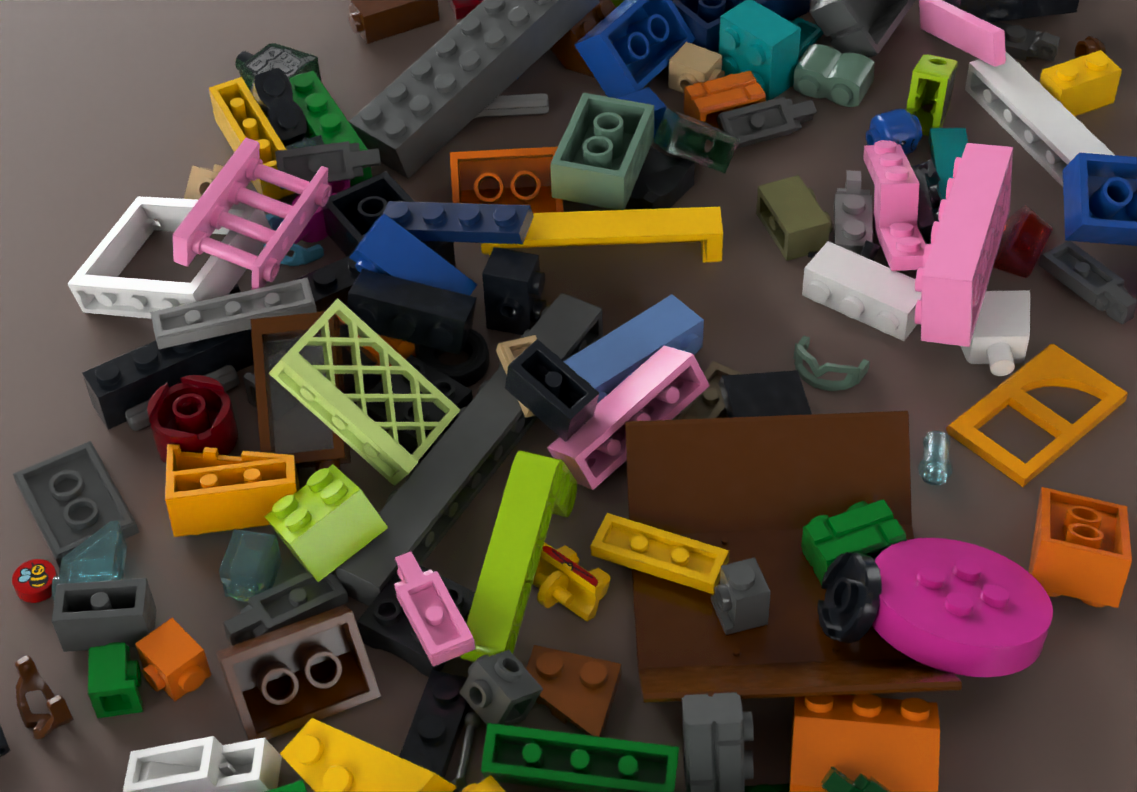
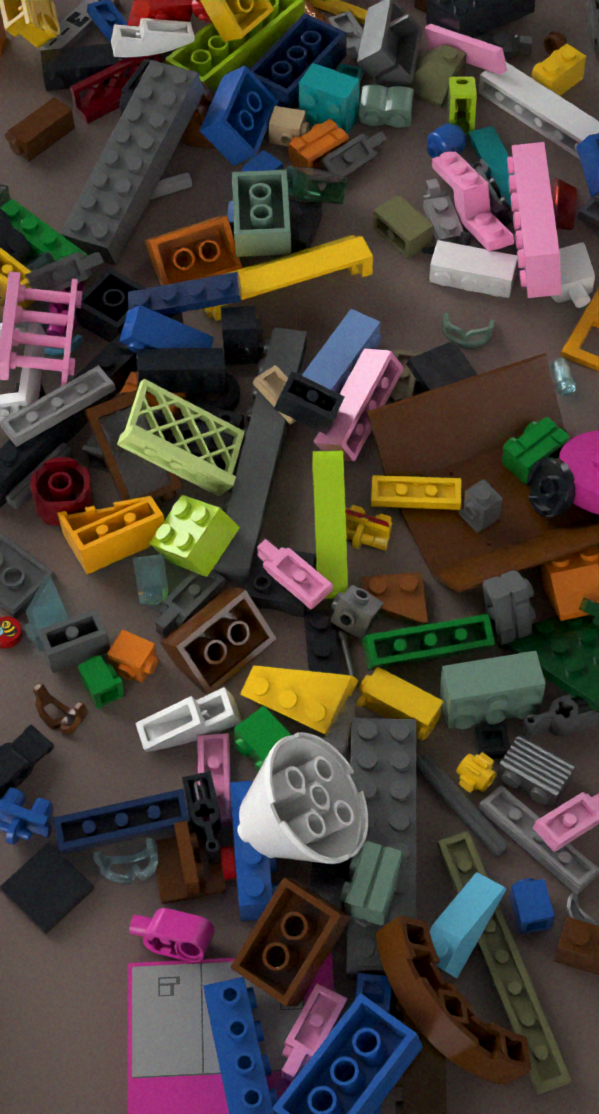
camera: 20 degrees left, 10 degrees up
none -> olive slope [405,44,467,108]

